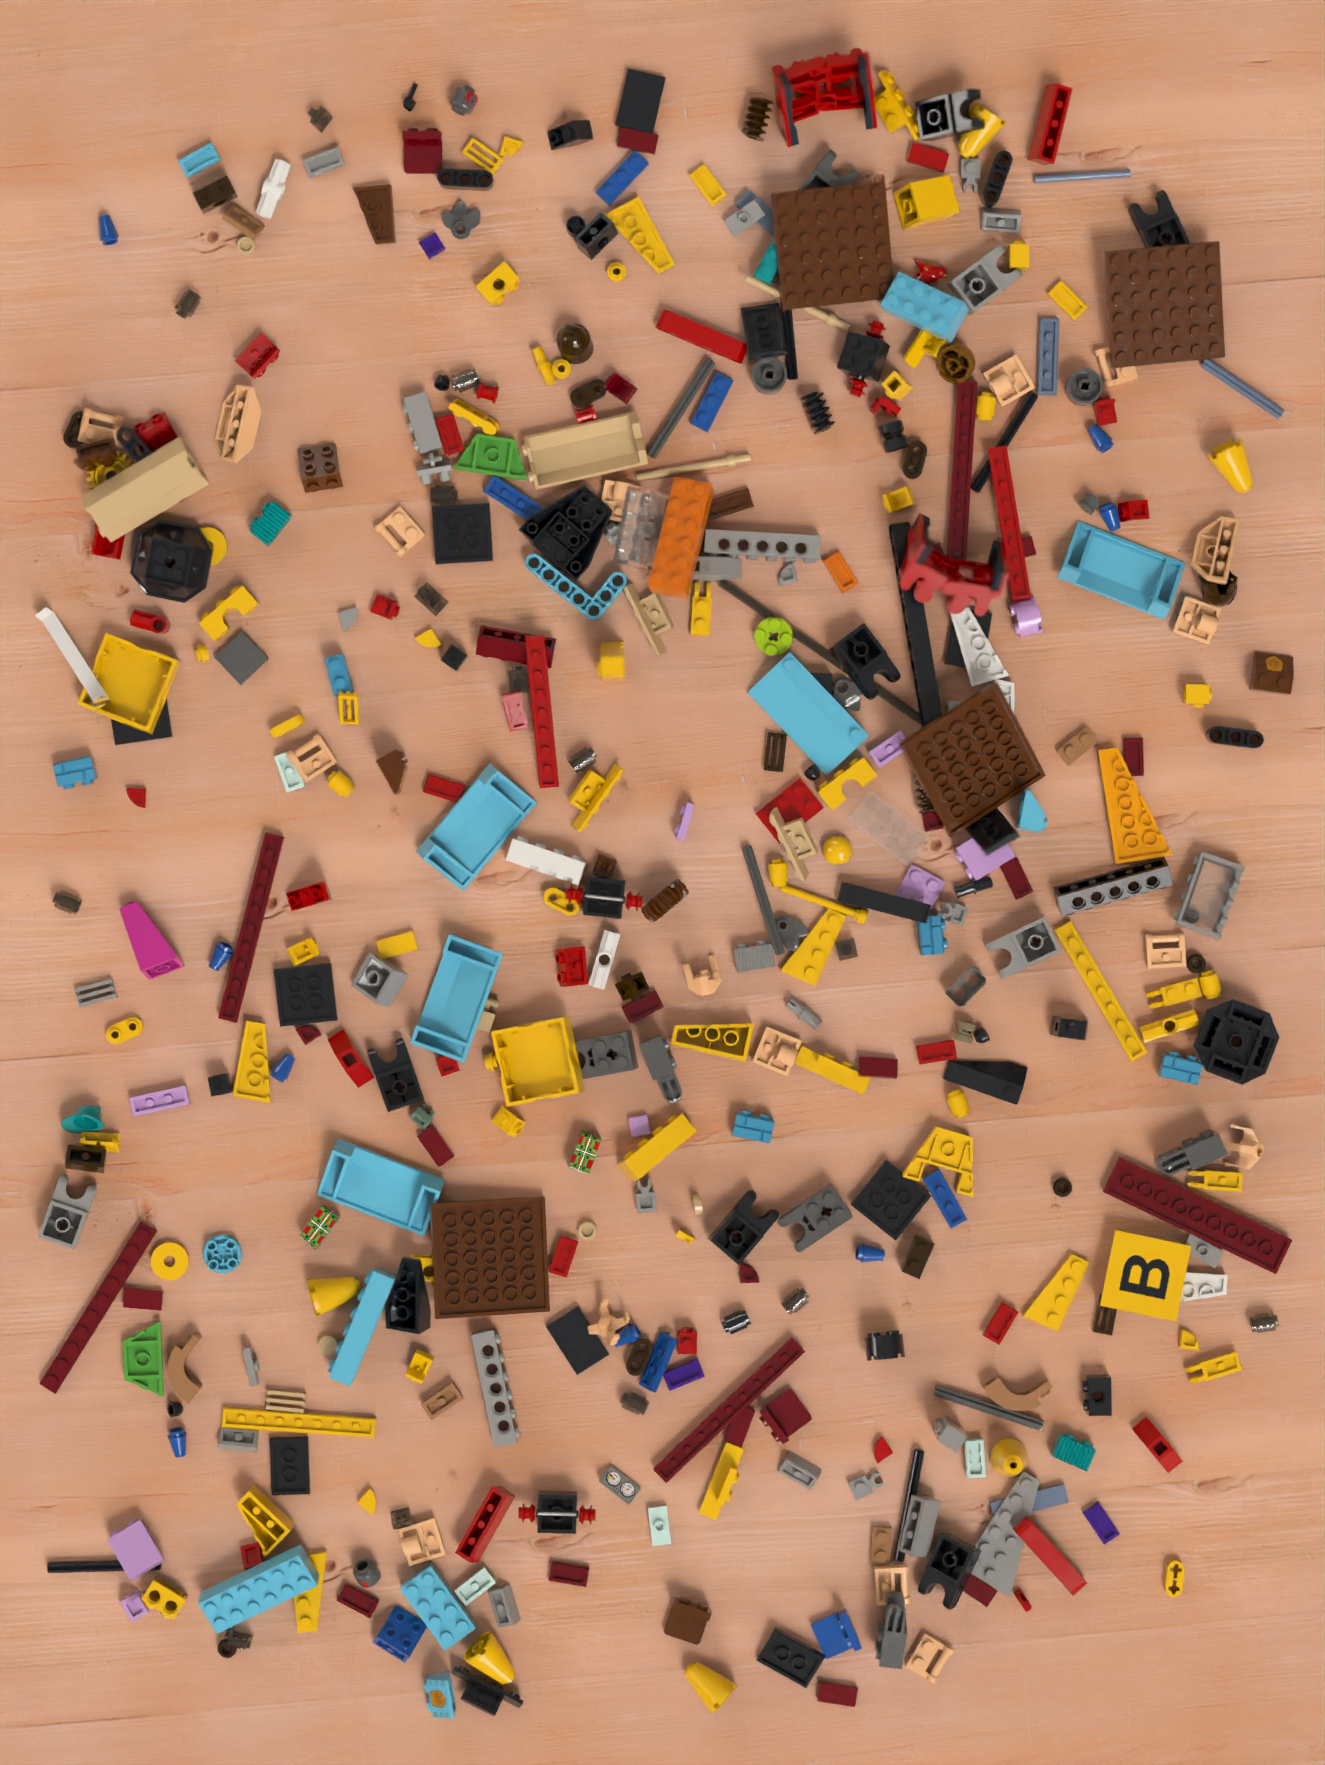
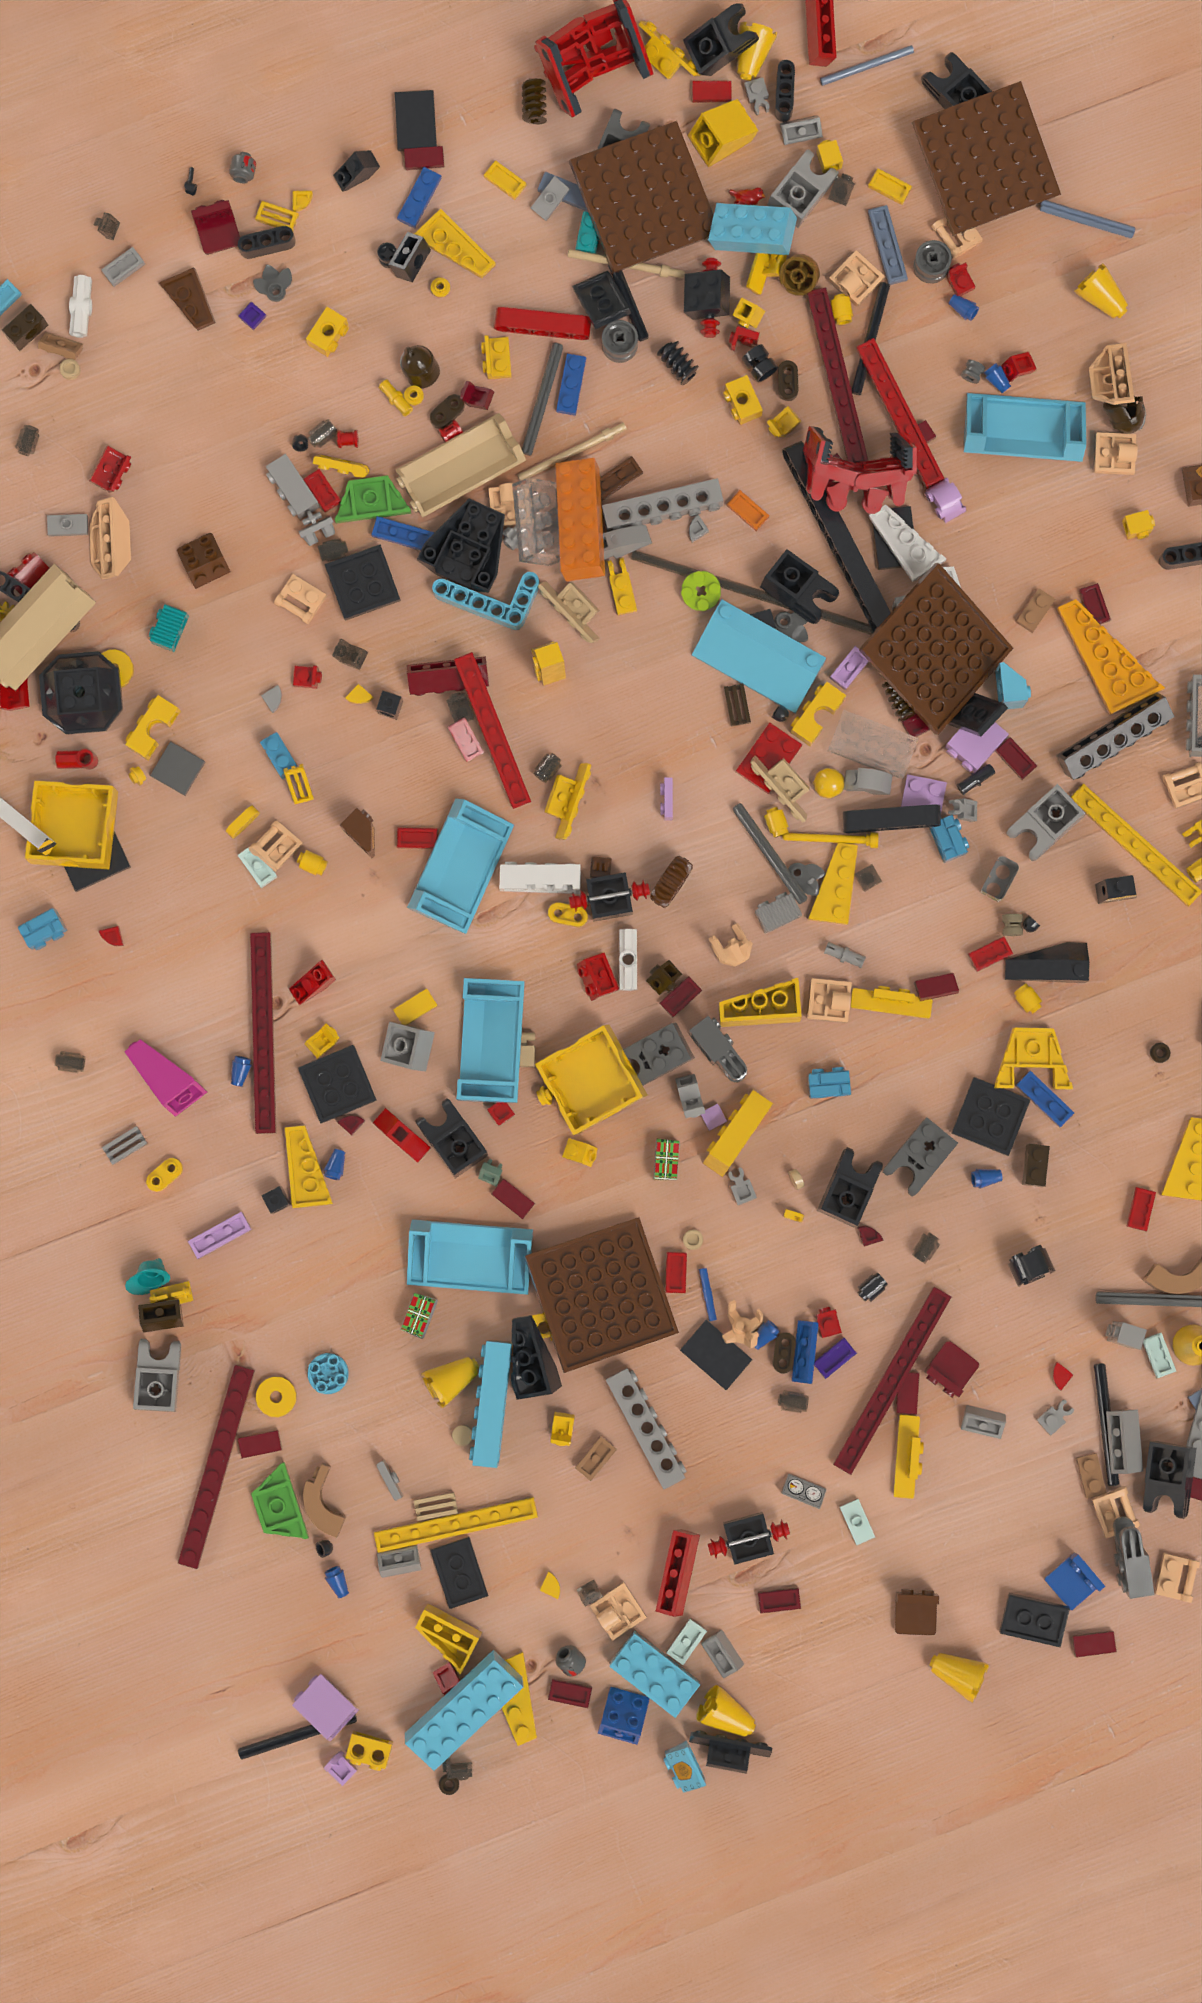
camera: 15 degrees left, 5 degrees down
none -> light grey plate [47,514,88,537]
none -> yellow bracket [481,335,512,379]
none -> light grey brick [675,1074,705,1118]
none -> blue piece [699,1268,717,1321]
none -> yellow brick [723,375,763,425]
none -> clear smoke bracket [828,173,856,206]
none -> light grey brick [844,768,892,795]

